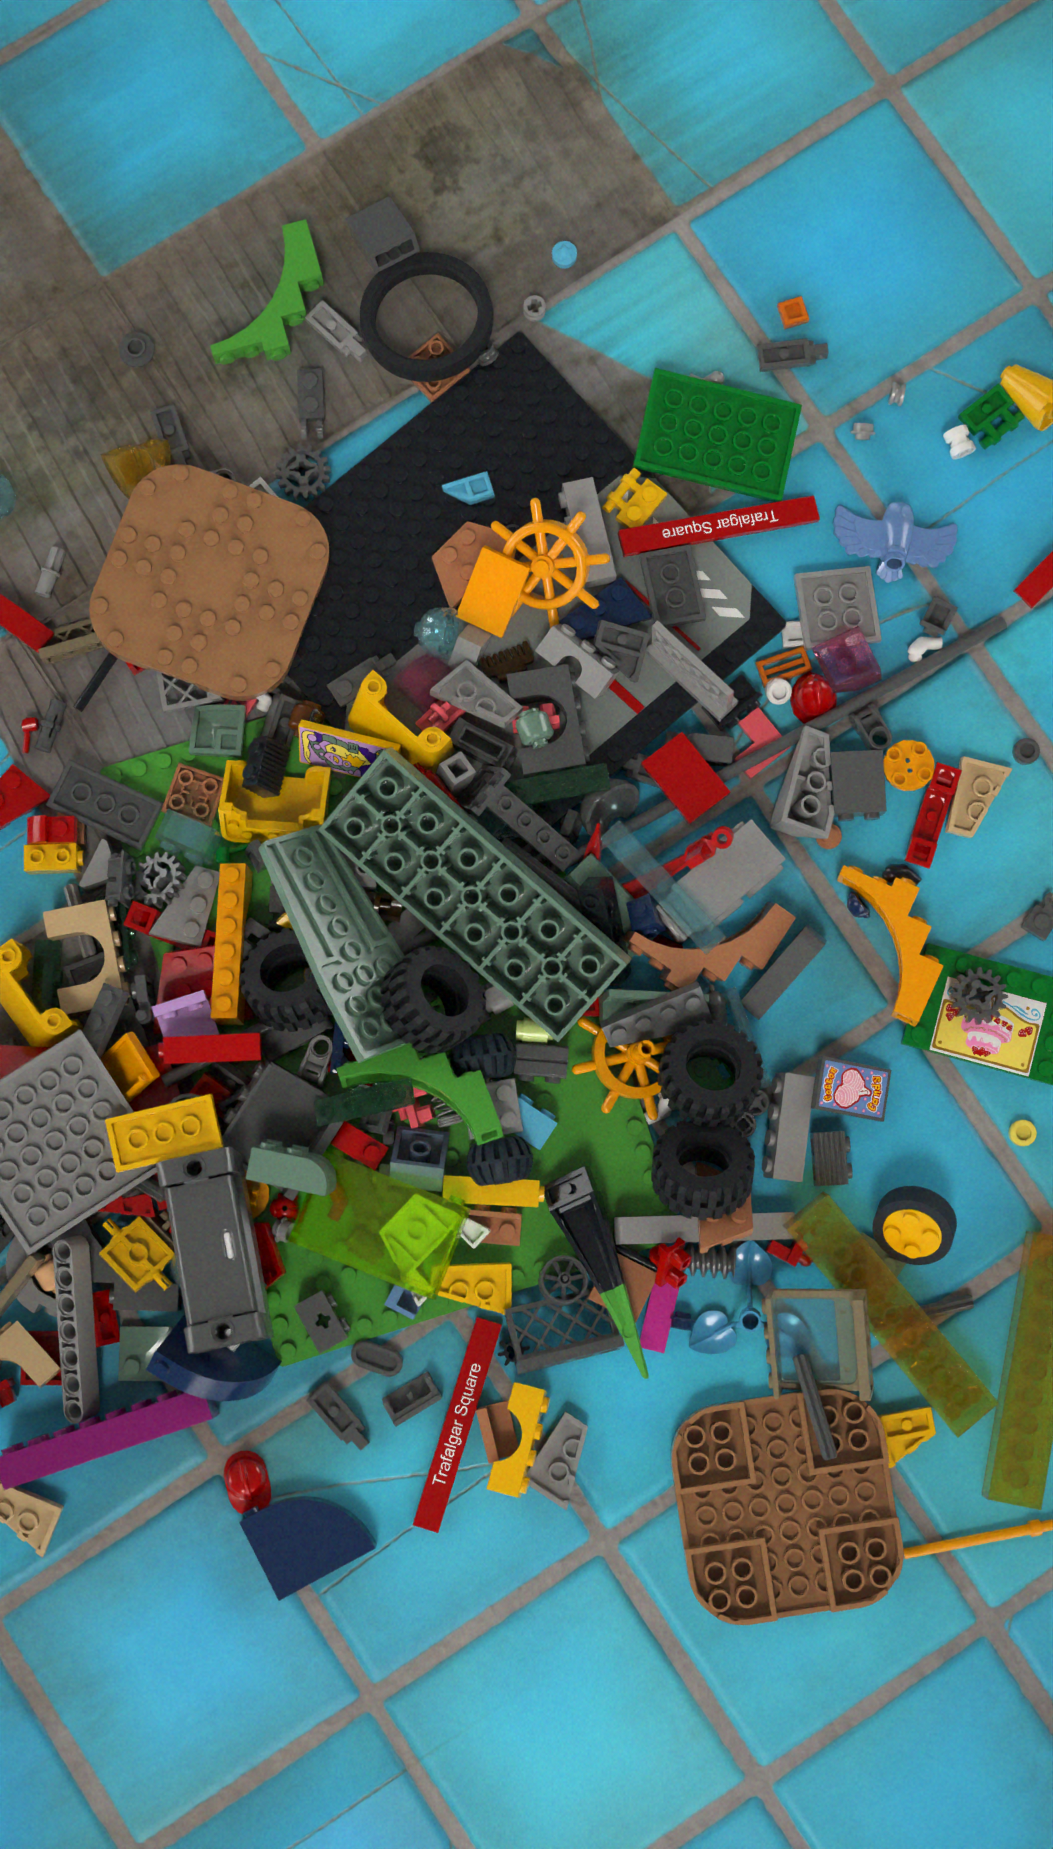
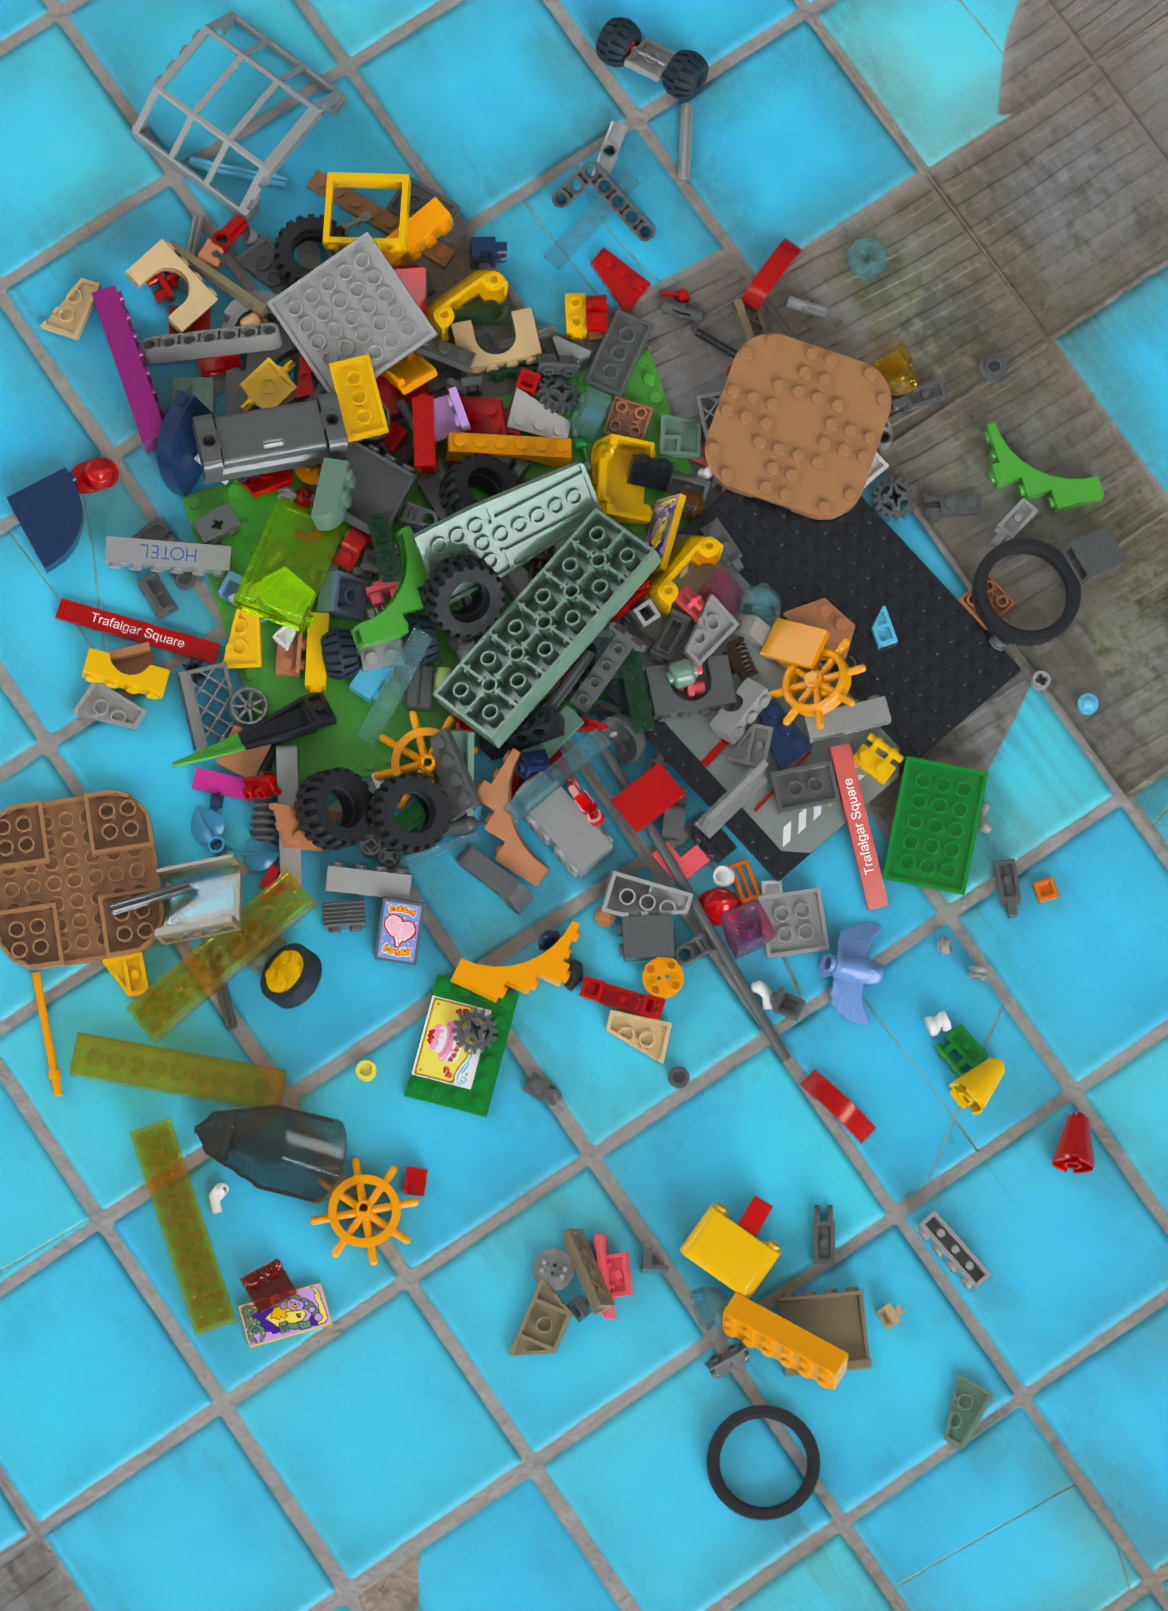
camera: 85 degrees right, 5 degrees down
none -> light grey brick [105,536,232,578]
none -> clear light blue tile [357,627,433,746]

